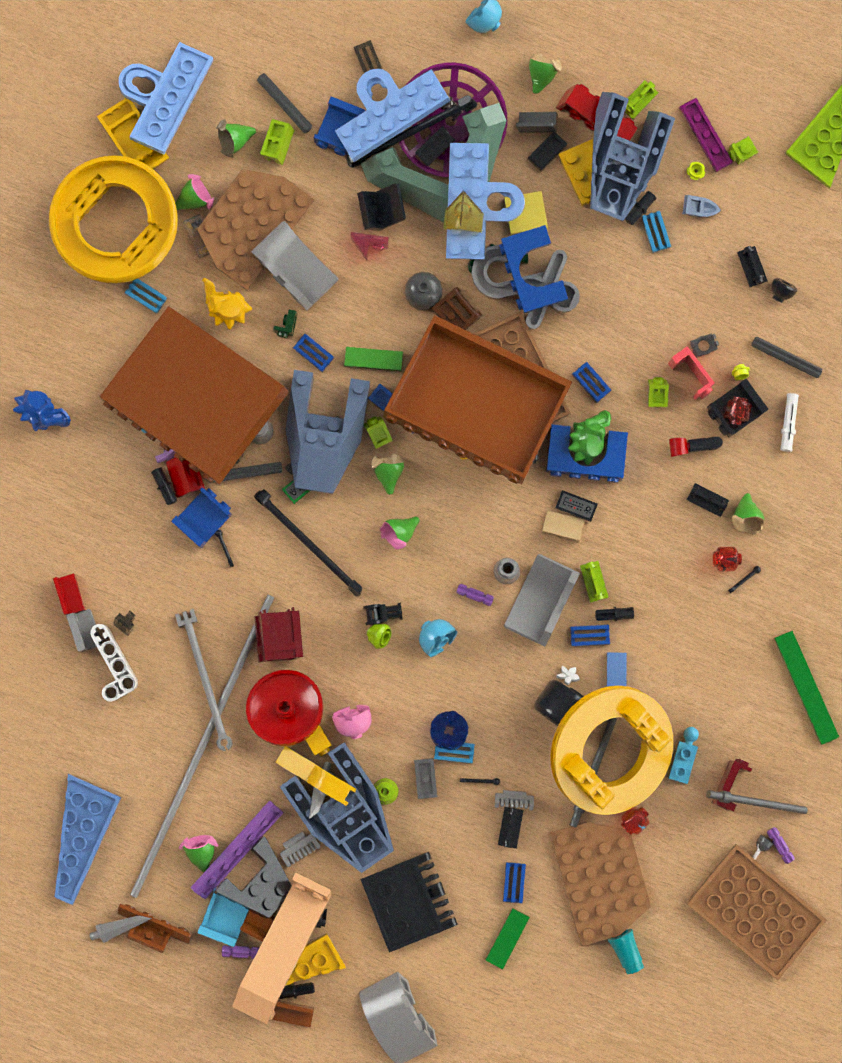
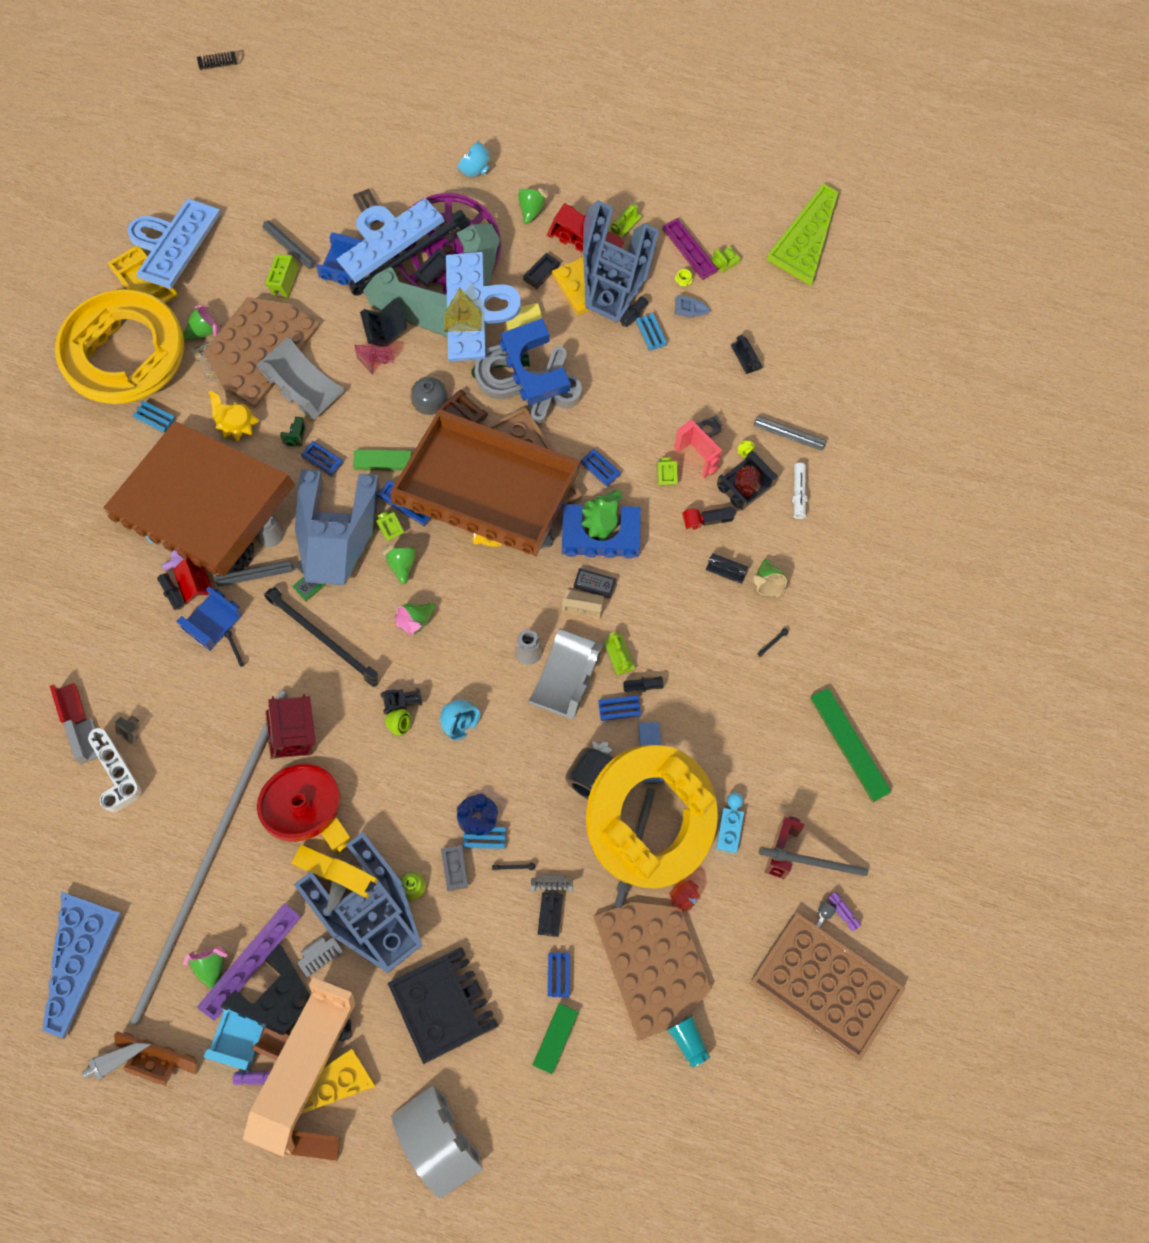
camera: 10 degrees left, 15 degrees down
blue head [13,390,71,431] -> none
light grey hinge [175,609,233,751] -> none
hat [216,119,256,158] -> none
black axle [278,982,315,1000] -> none
bright pink cylinder [332,705,372,739] -> none
medium lavender axle [457,584,494,606] -> none
dark grey panel [516,112,558,133] -> none
clear red head [712,546,742,571] -> none
black brick [772,278,797,303] -> none

